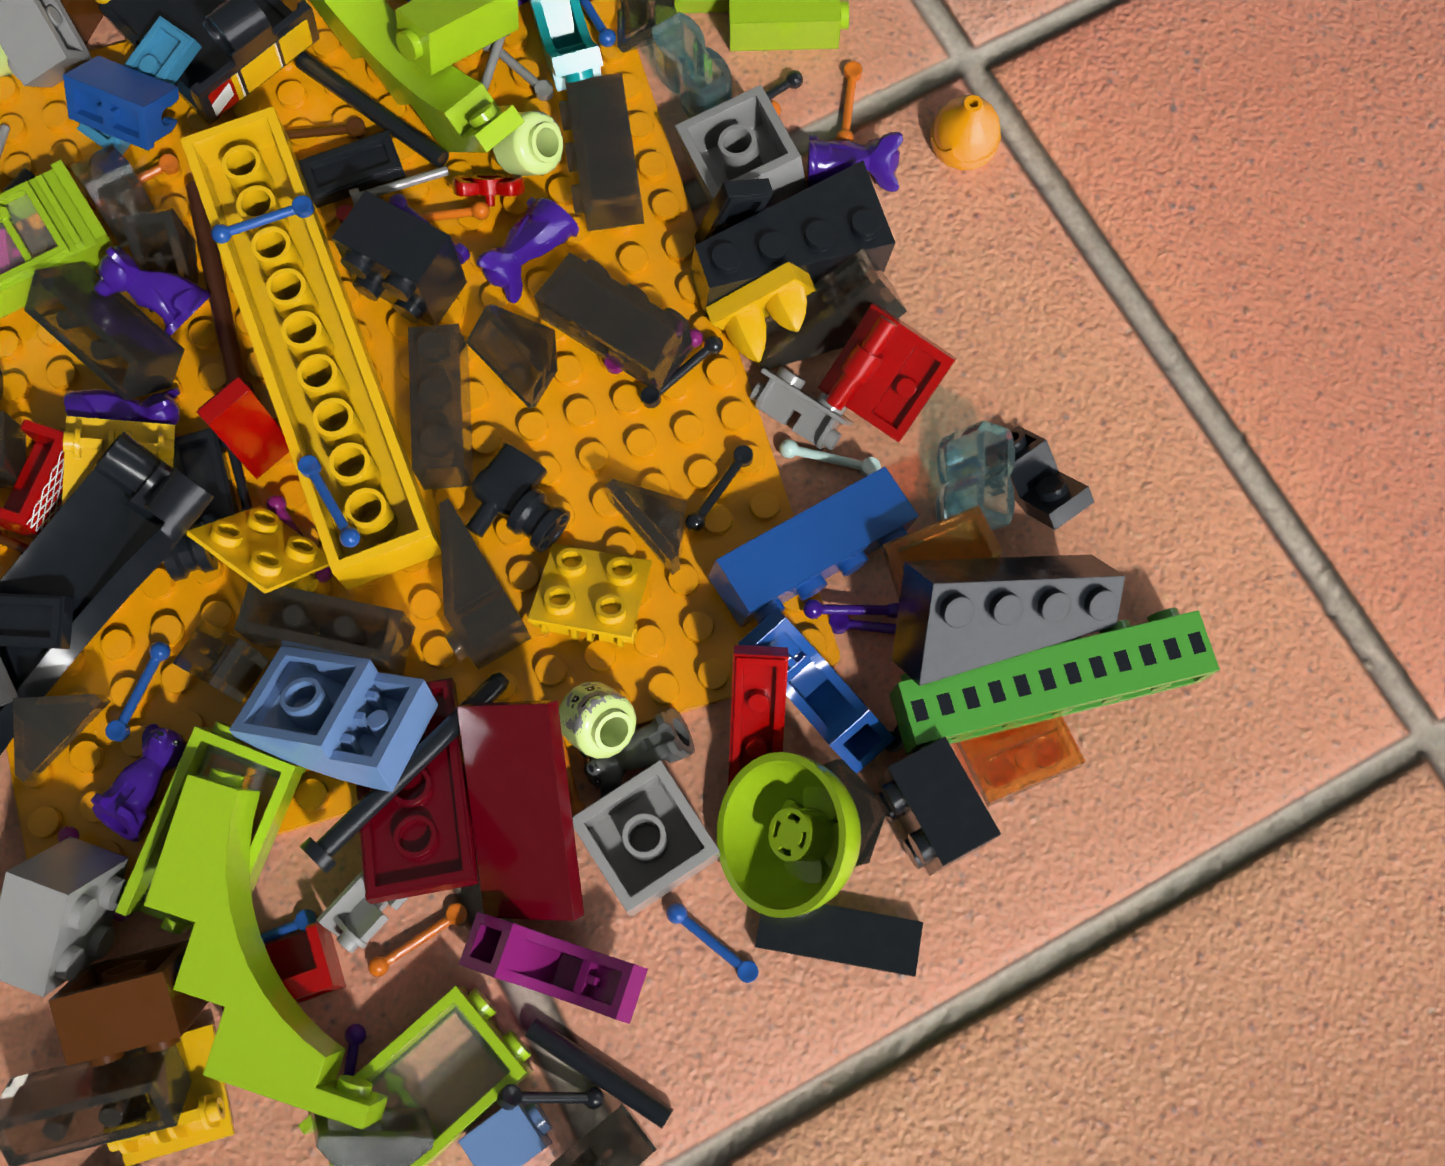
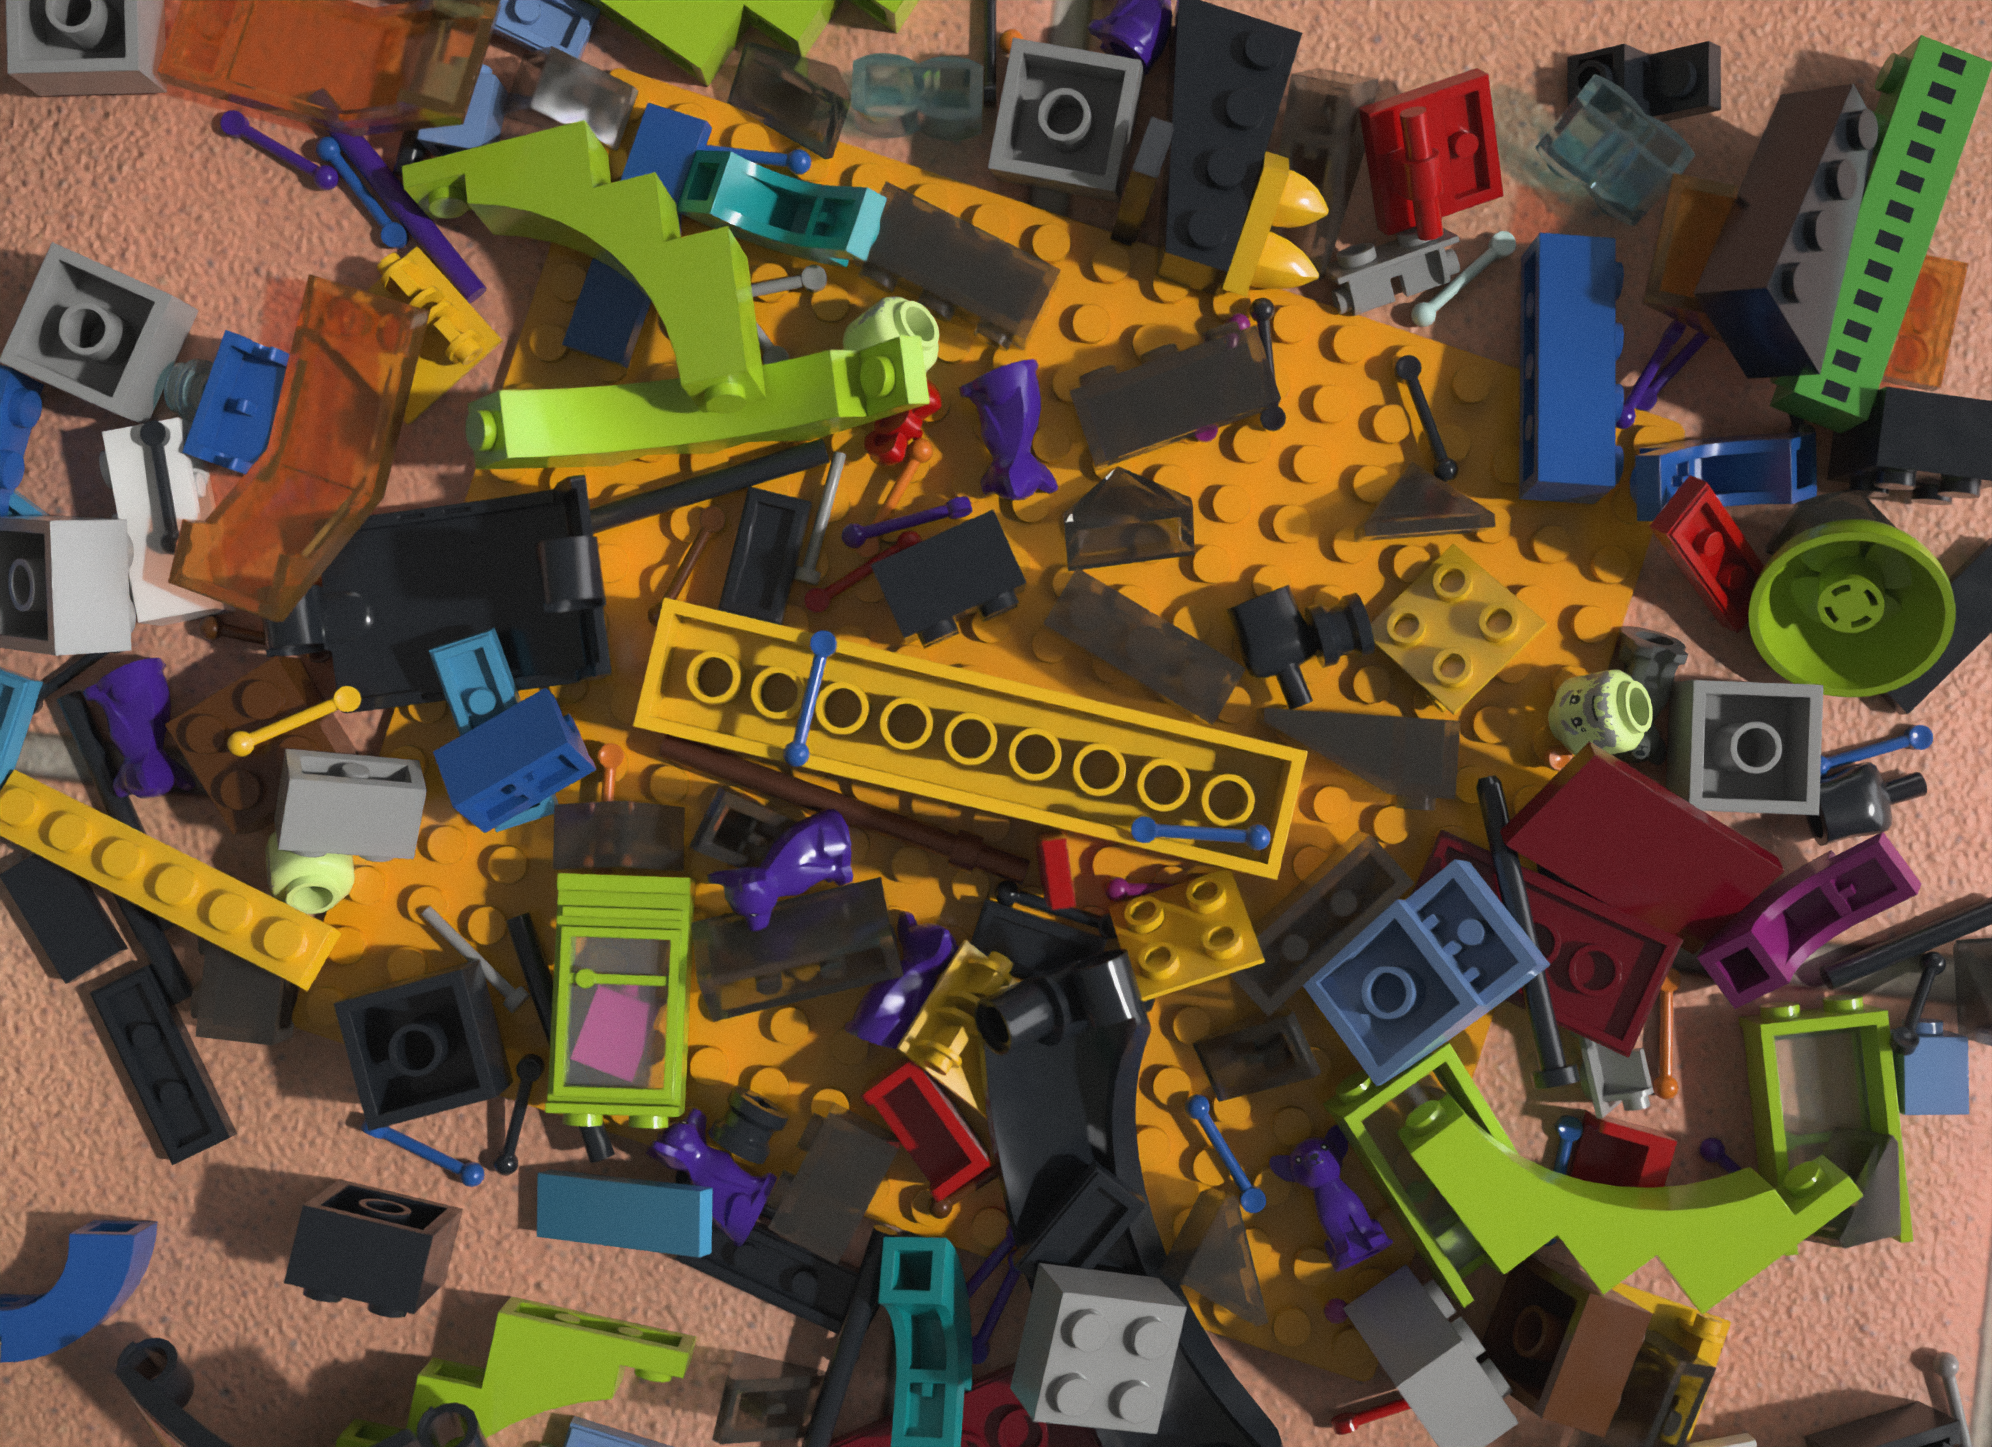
camera: 55 degrees left, 15 degrees up
none -> black piece [1806,762,1927,846]

